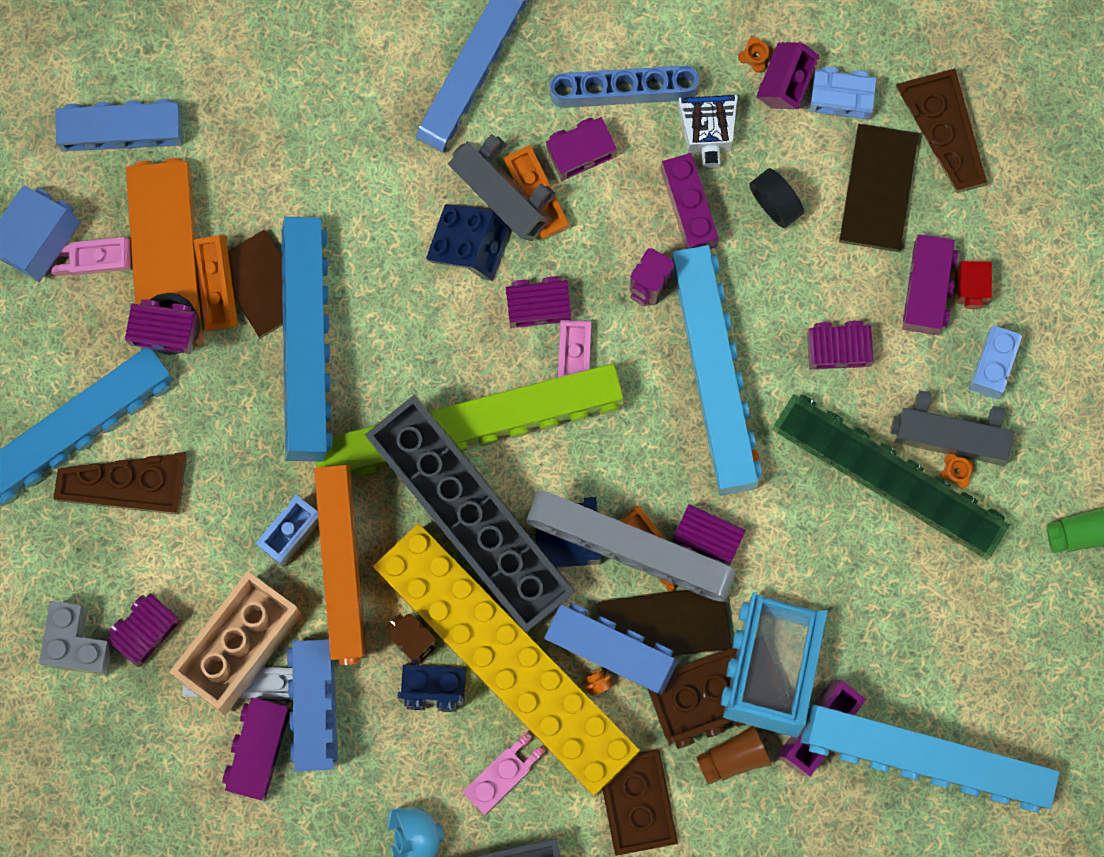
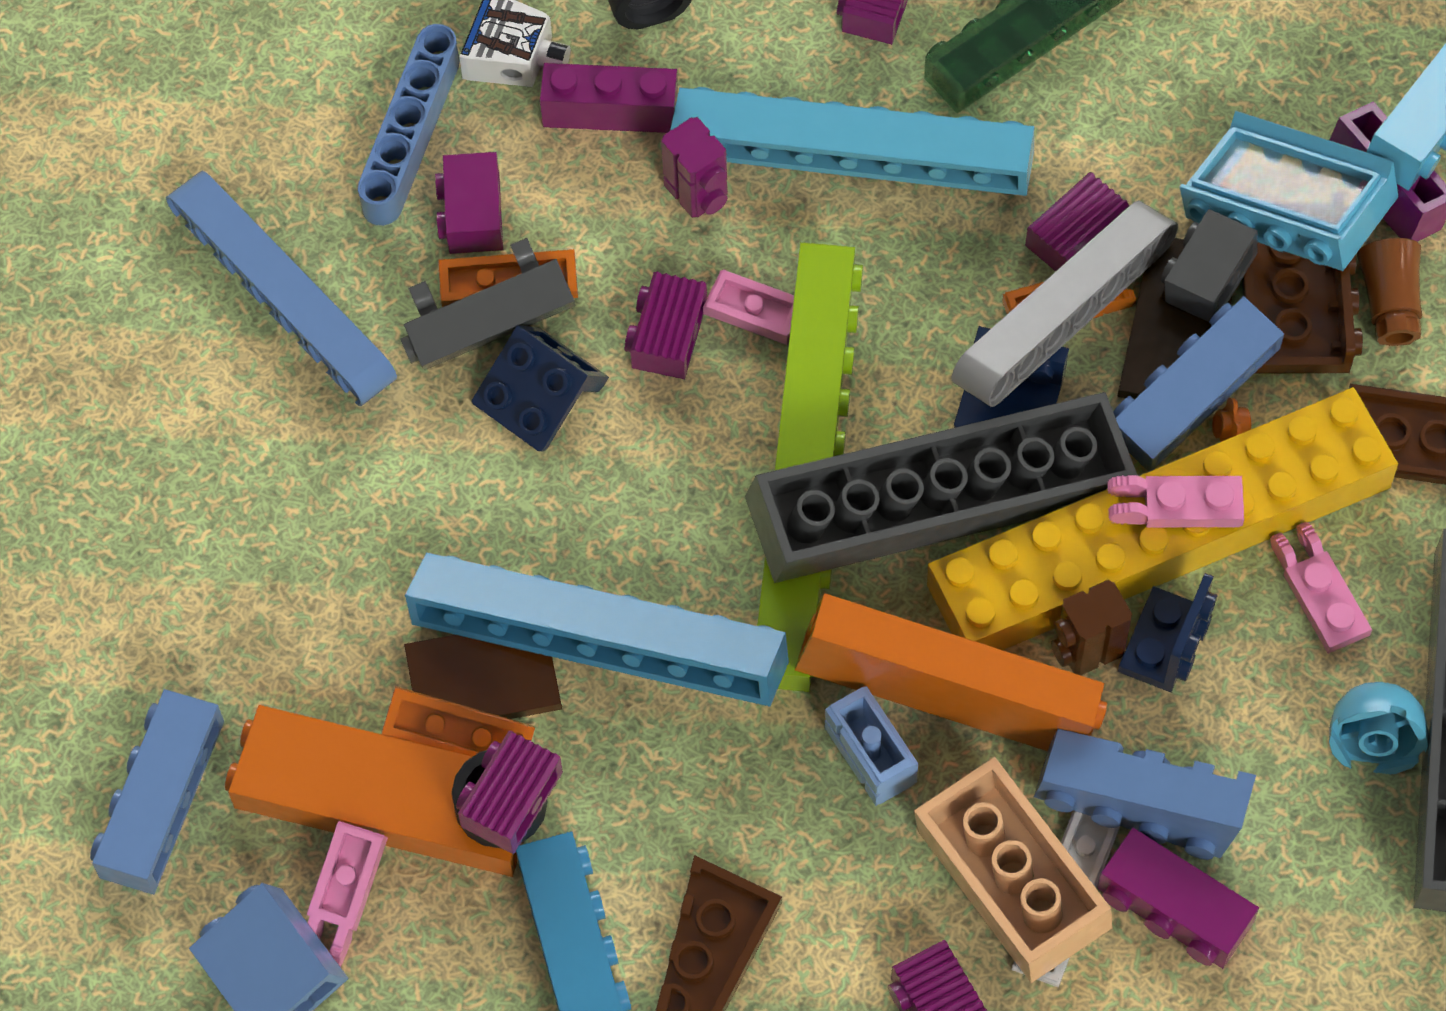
camera: 70 degrees left, 15 degrees down
none -> bright pink hinge [1107,475,1244,528]
none -> dark grey brick [1161,209,1258,322]

